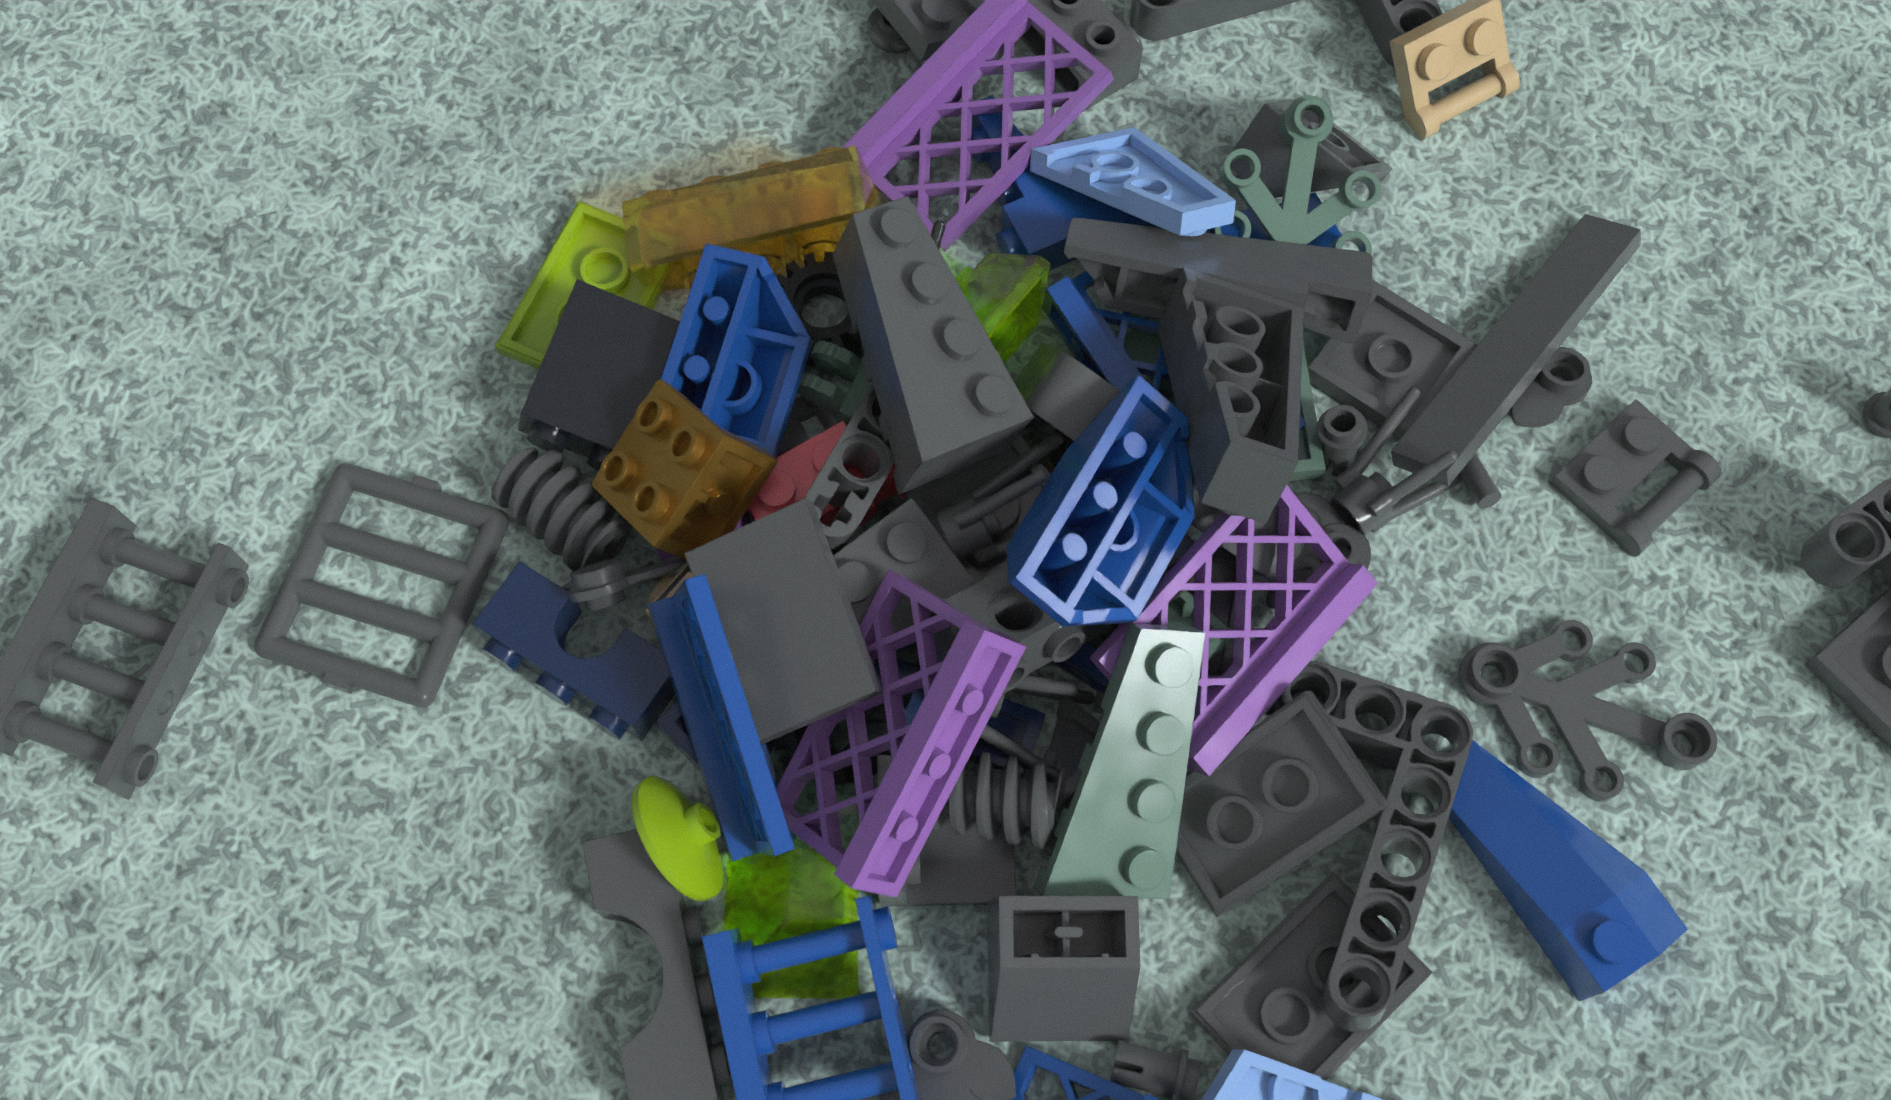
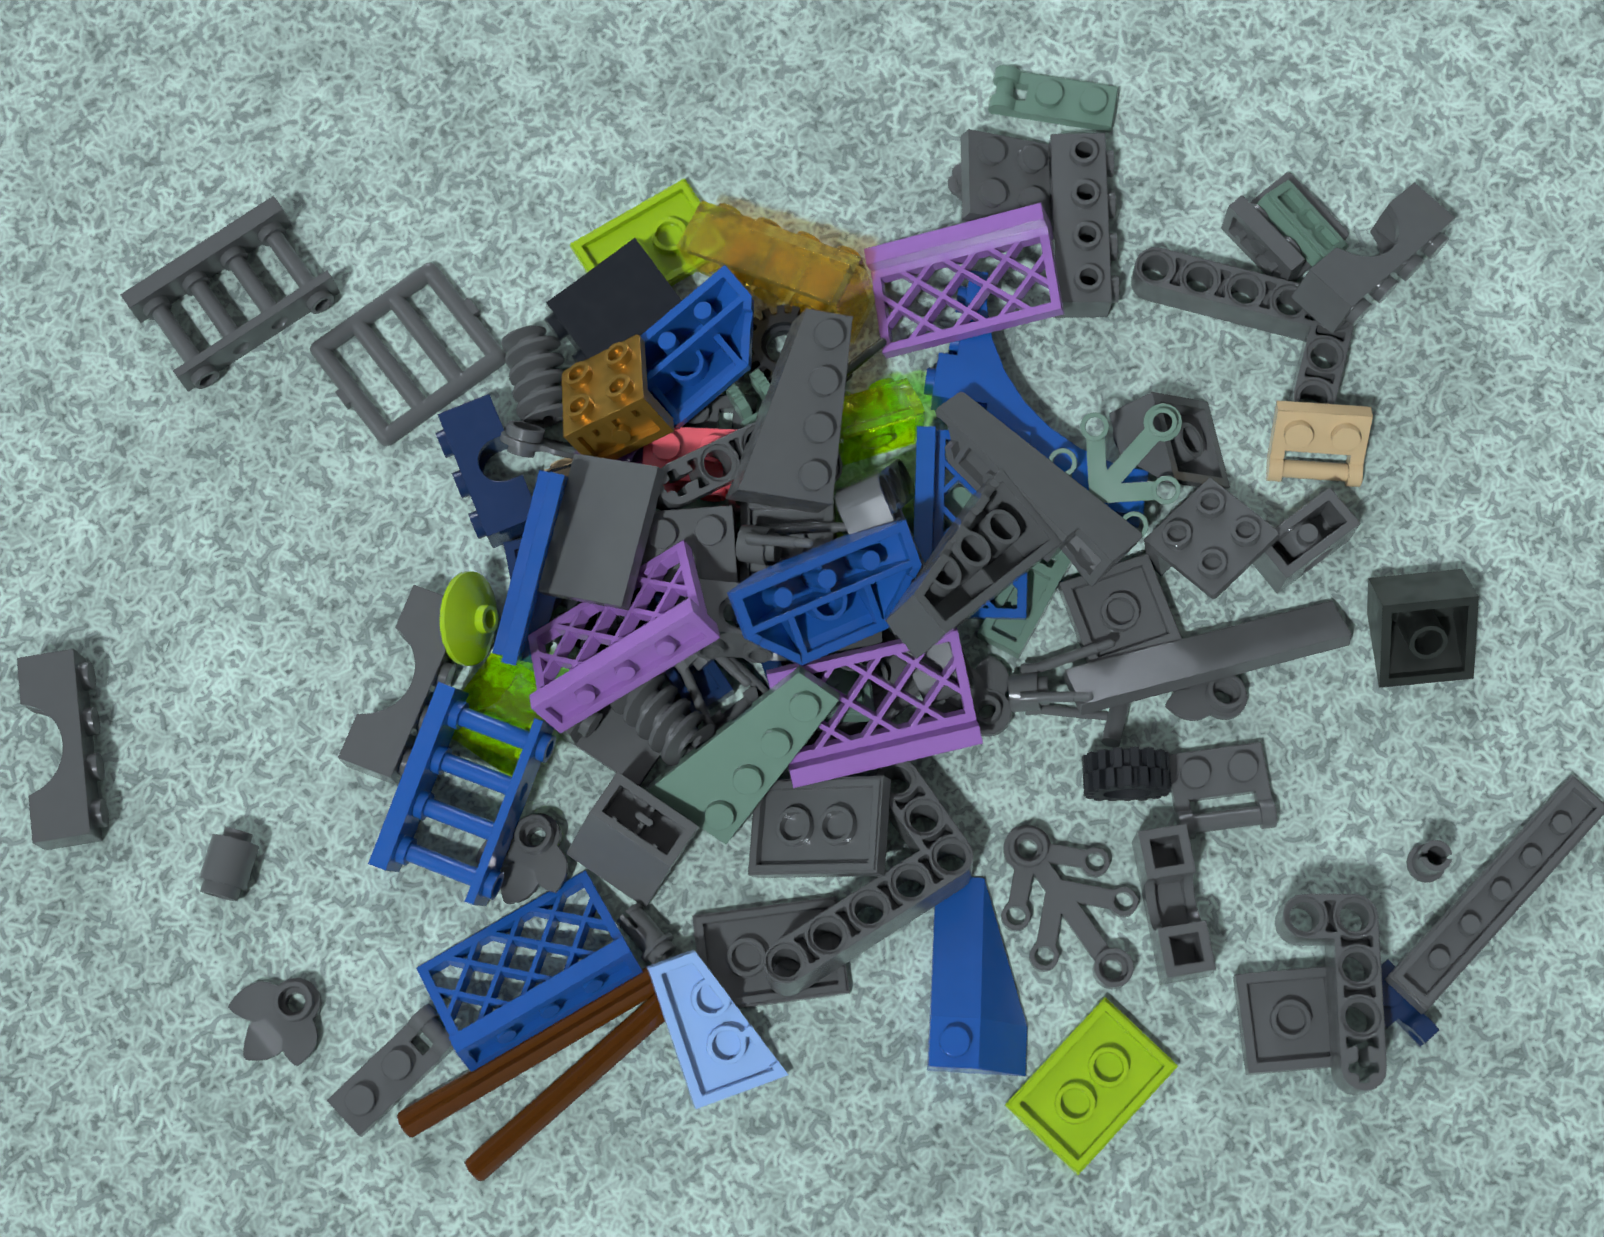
camera: 40 degrees right, 5 degrees up
light blue wing [1030,127,1236,236] -> none
dark grey pin [1316,405,1368,476] -> none
none -> lime tile [1004,997,1178,1176]
none -> black tyre [1082,747,1172,801]
none -> dark grey arch [1132,824,1216,985]
none -> dark grey bracket [1144,477,1279,599]
none -> dark grey brick [1253,488,1361,594]
none -> pearl dark grey slope [1367,569,1479,688]

